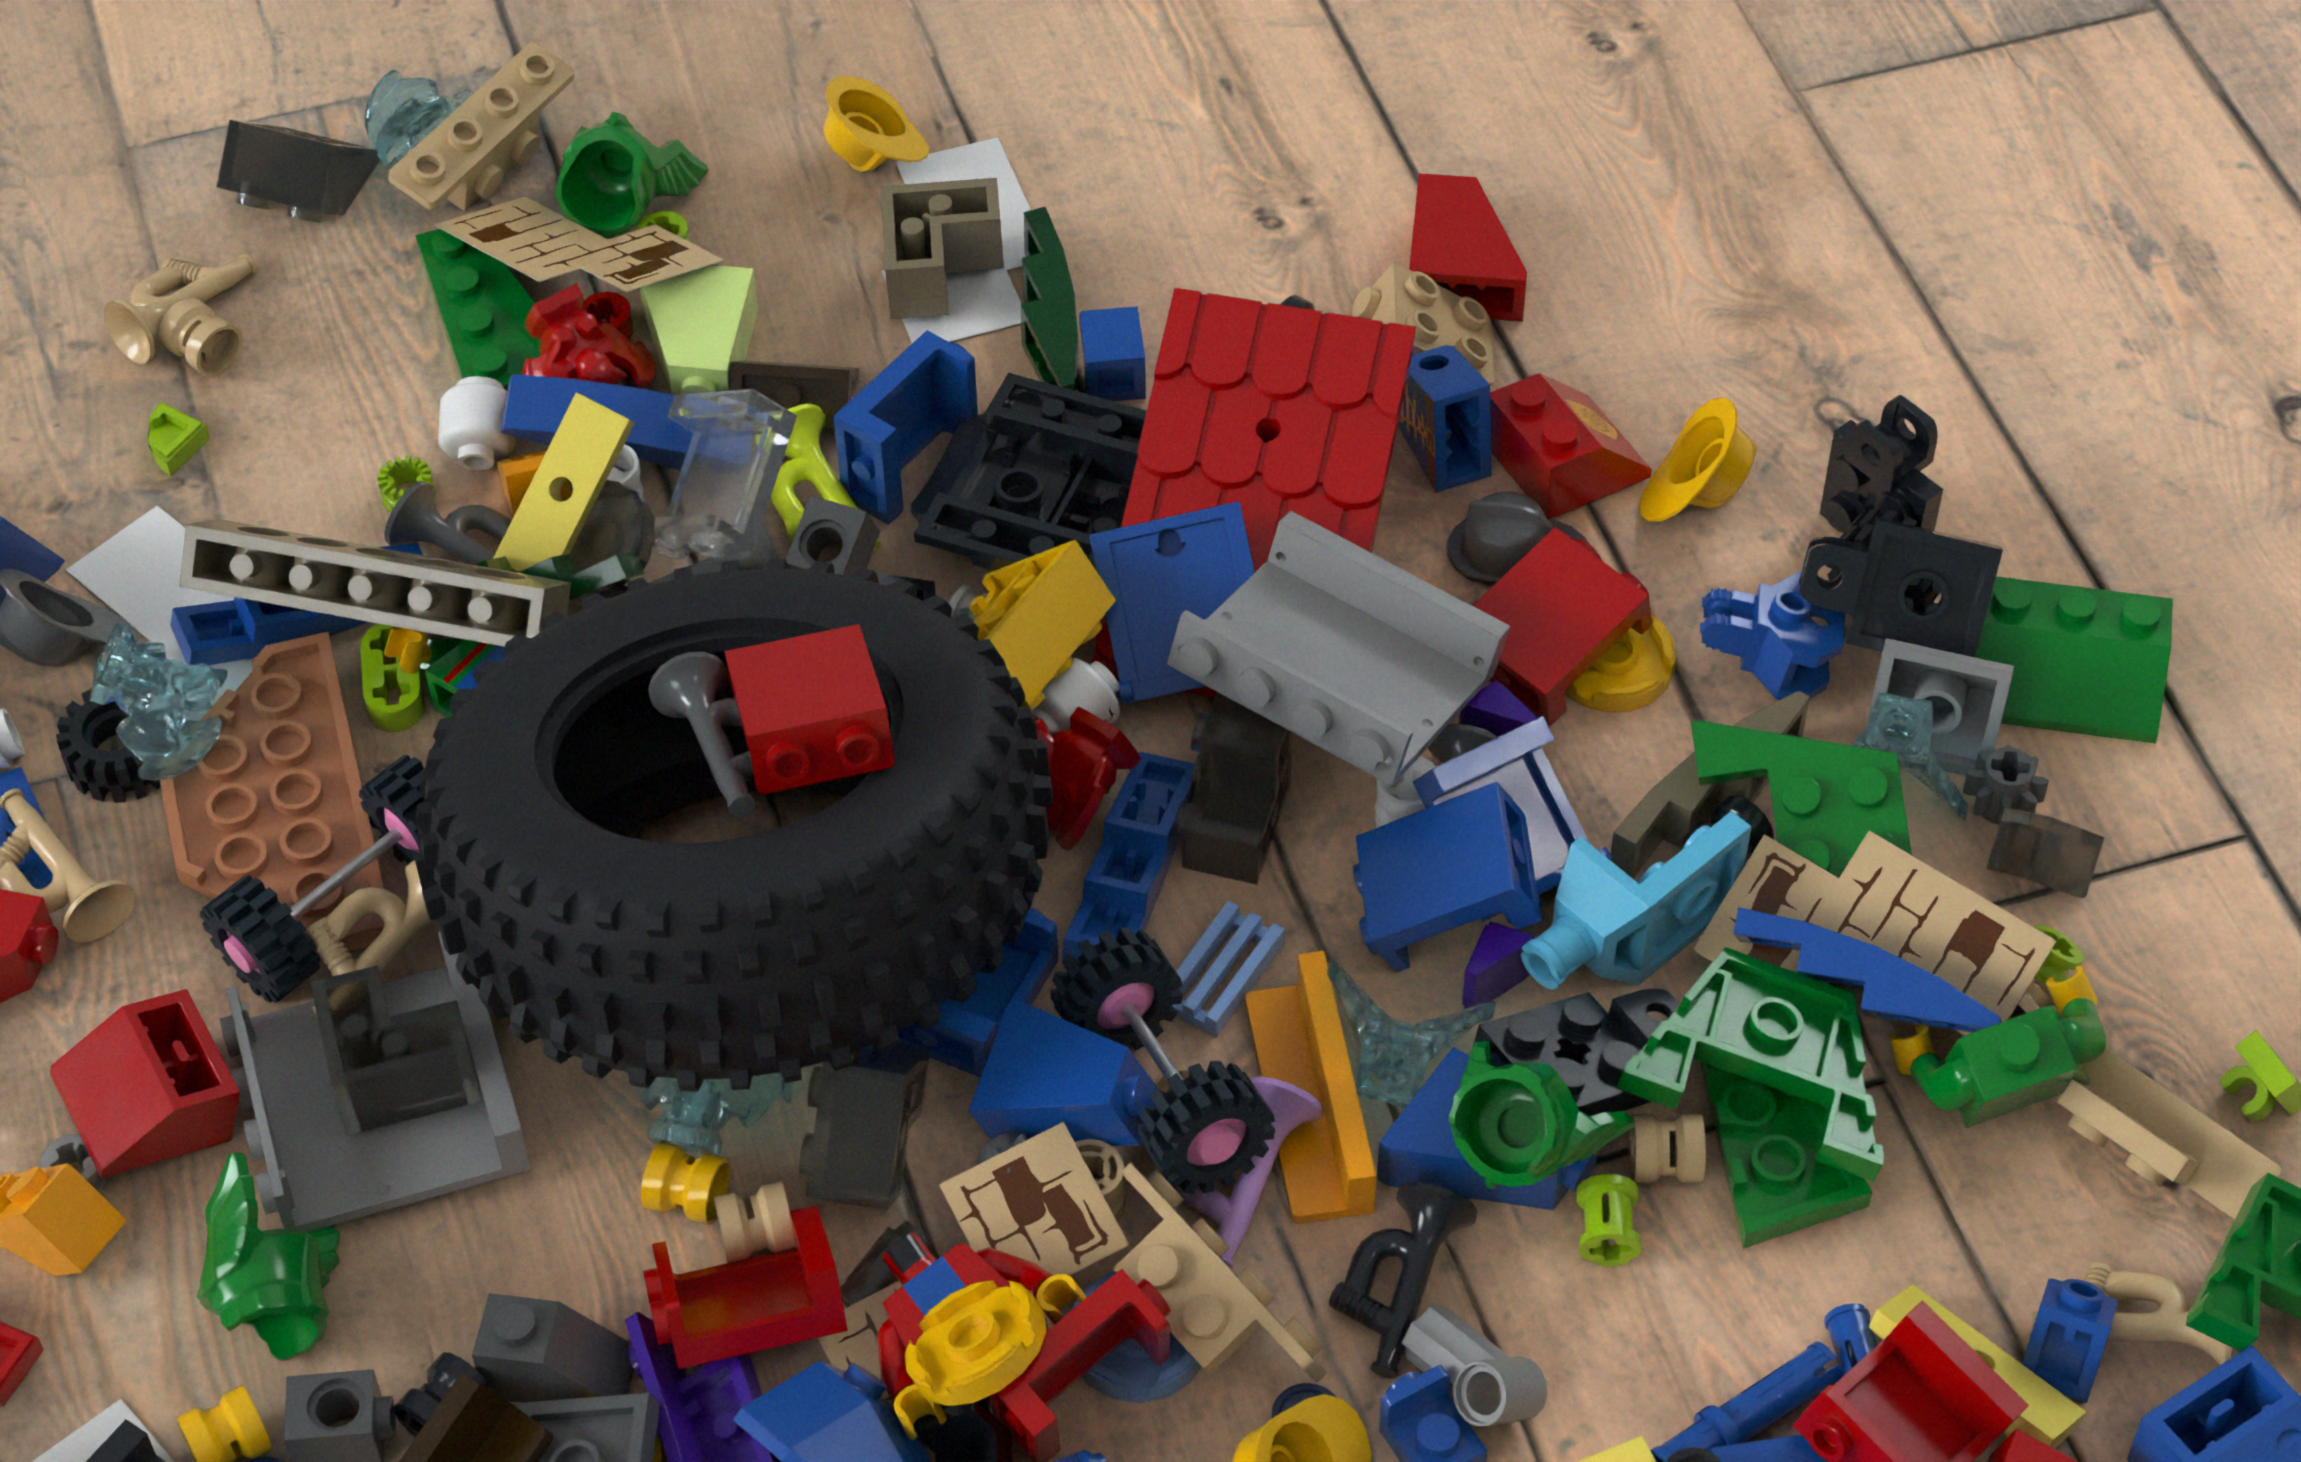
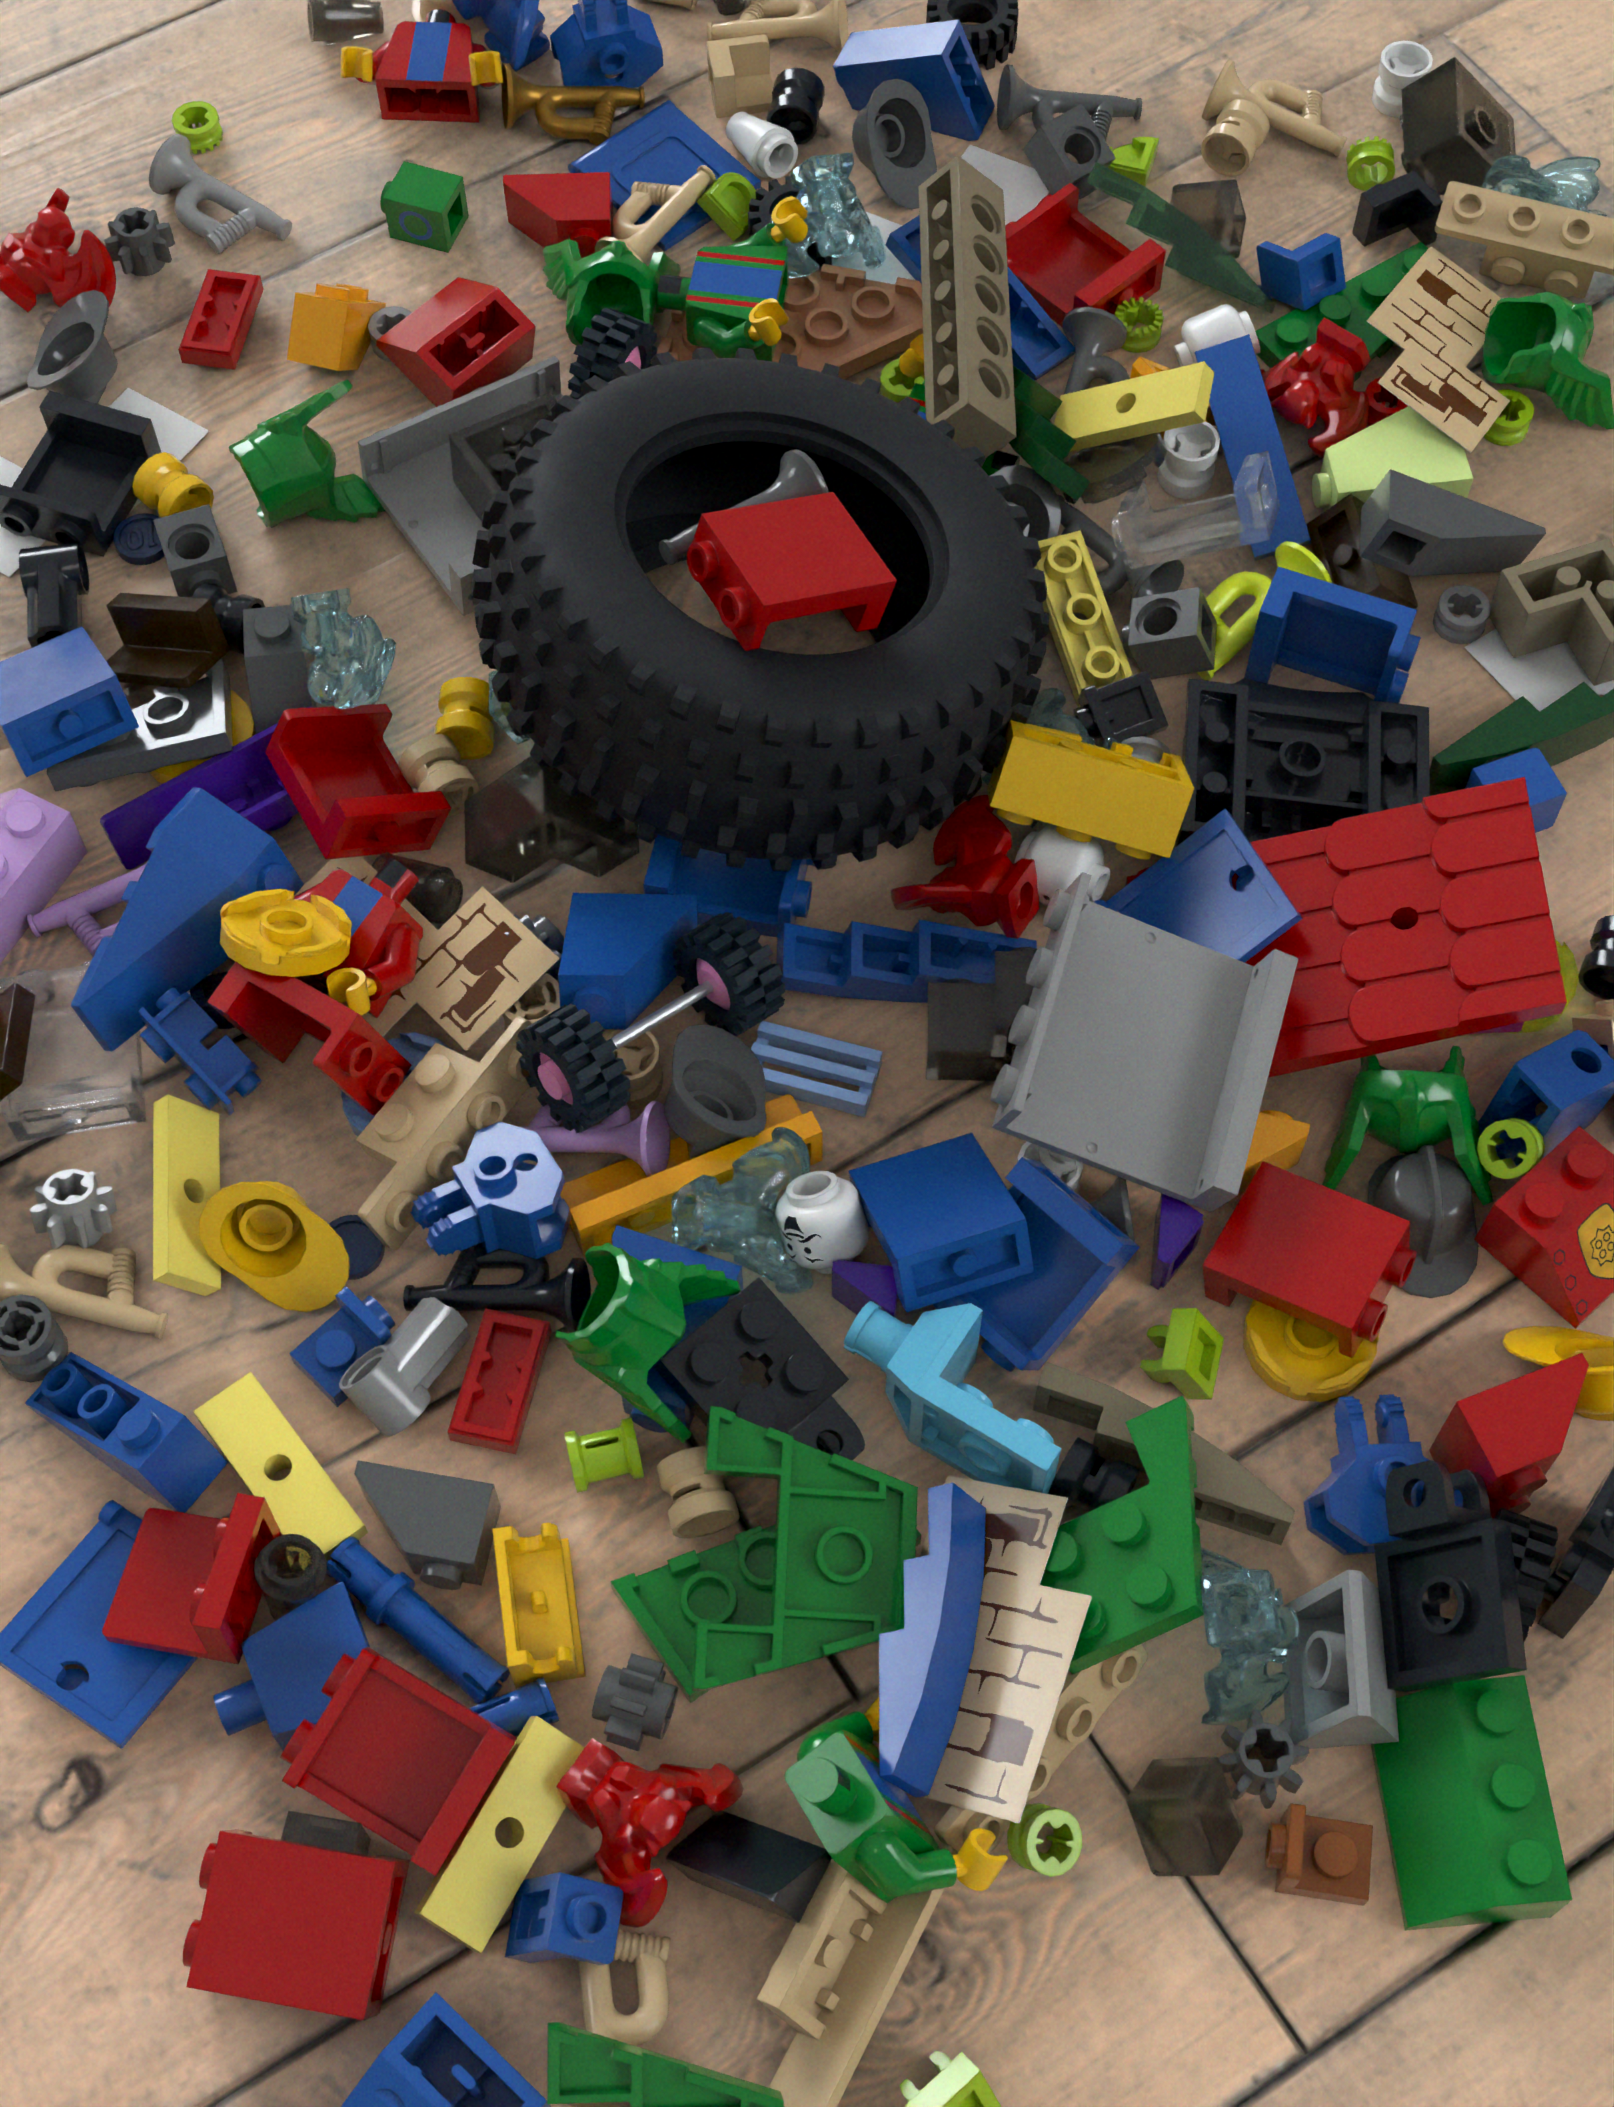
camera: 75 degrees right, 10 degrees up
none -> clear light blue animal [290,588,396,710]
none -> dark grey slope [354,1460,501,1590]
none -> blue hinge [410,1122,571,1259]
none -> red plate [447,1308,552,1455]
none -> yellow hinge [492,1523,586,1688]
none -> green helmet [543,239,681,346]
none -> red animal [556,1738,744,1928]
none -> dark grey gear [592,1653,678,1751]
none -> torso [657,196,808,362]
none -> dark grey piece [664,1024,766,1159]
none -> black slope [666,1810,832,1923]
none -> lime tile [697,172,756,241]
none -> white head [775,1171,869,1274]
none -> dark grey piece [997,64,1142,141]
none -> red panel [1005,183,1166,327]
none -> dark grey brick [1023,104,1116,199]
none -> clear green slope [1087,162,1276,314]
none -> lime tile [1140,1308,1224,1400]
none -> clear smoke panel [1167,179,1246,263]
none -> blue panel [1256,233,1346,311]
none -> dark orange bracket [1265,1803,1373,1906]
none -> green helmet [1322,1046,1493,1206]
none -> lime bush [1346,136,1396,191]
none -> black bracket [1352,170,1443,247]
none -> dark grey slope [1359,469,1546,576]
none -> white wheel [1372,41,1433,118]
none -> red slope [1429,1353,1589,1518]
none -> light grey bush [1433,585,1491,644]
none -> lime bush [1477,1118,1545,1179]

